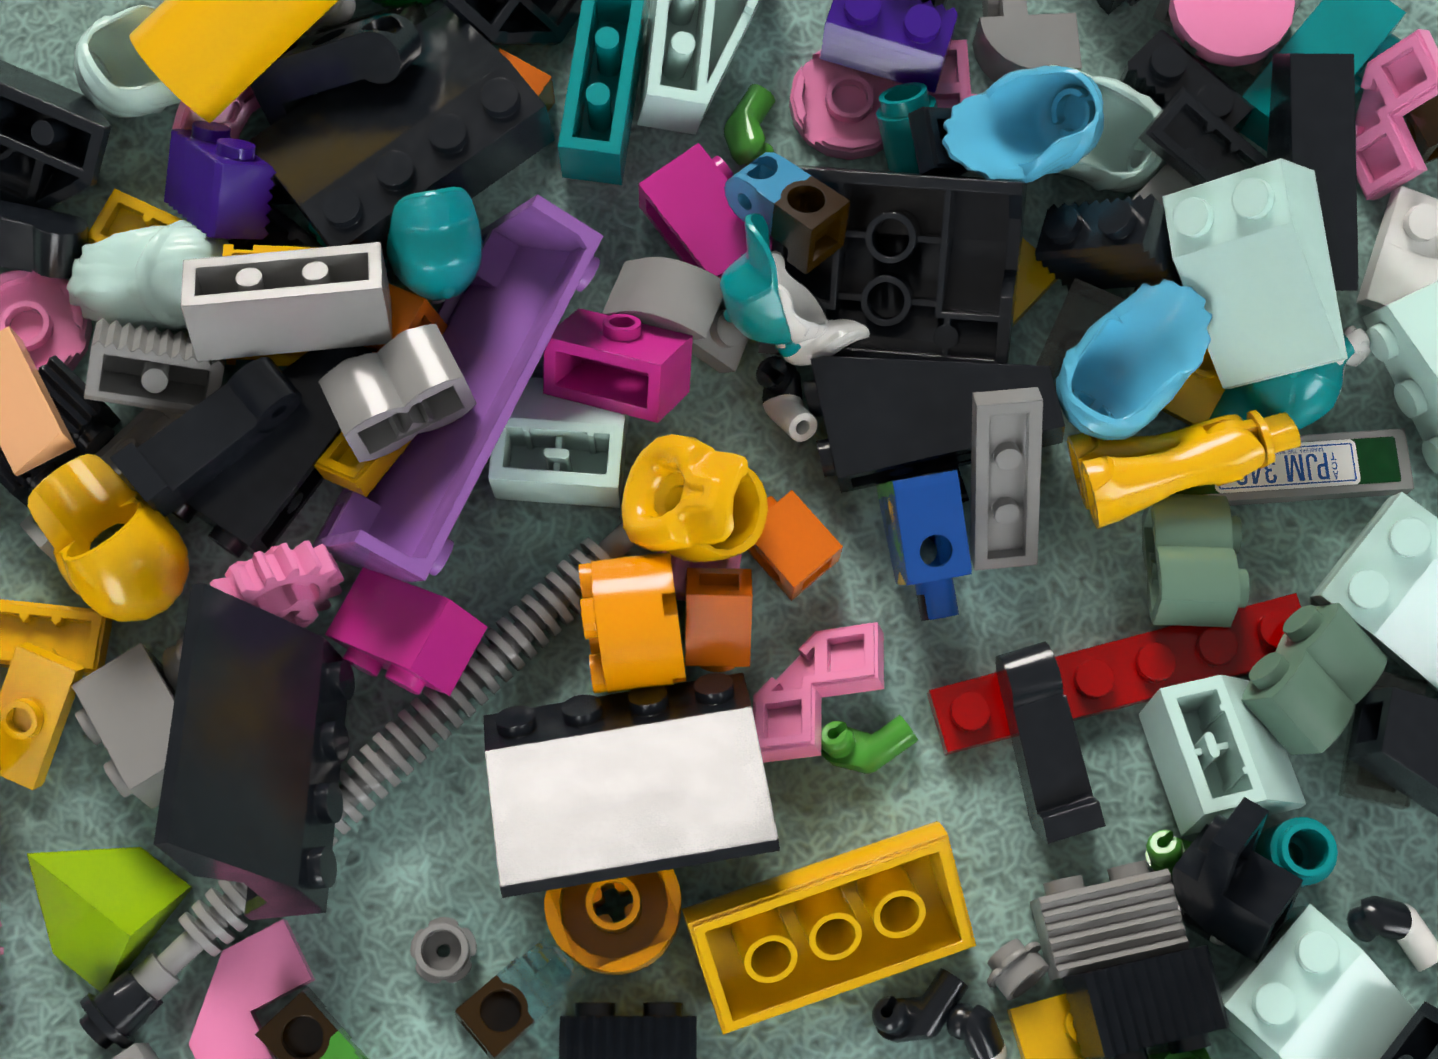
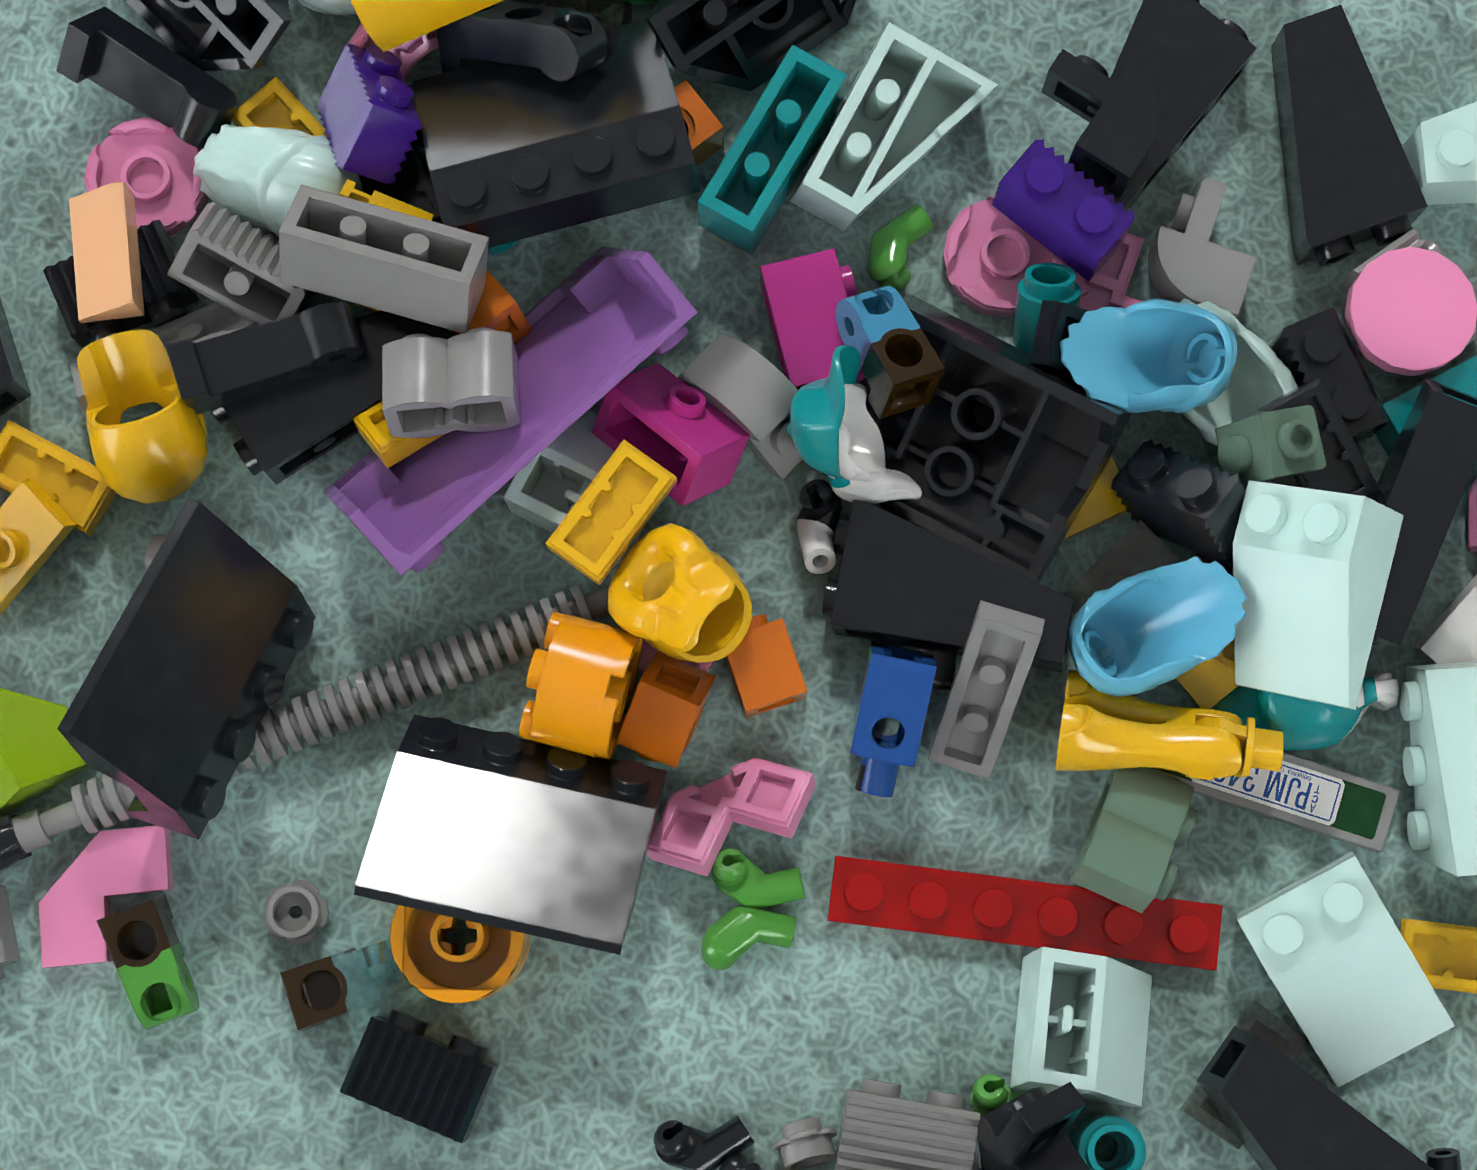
camera: 25 degrees right, 5 degrees up
light grey brick [71,643,176,809] -> none
bright pink gear [209,541,344,628] -> none
dark pink brick [325,568,488,696] -> none
teal hair [386,187,482,304] -> none
yellow brick [682,821,976,1035] -> none
black leg [995,641,1106,844] -> none
sand green brick [1241,603,1387,755] -> none
none -> yellow plate [545,439,677,586]
none -> bright green arm [701,906,796,970]
none -> sand green bracket [1215,405,1326,488]

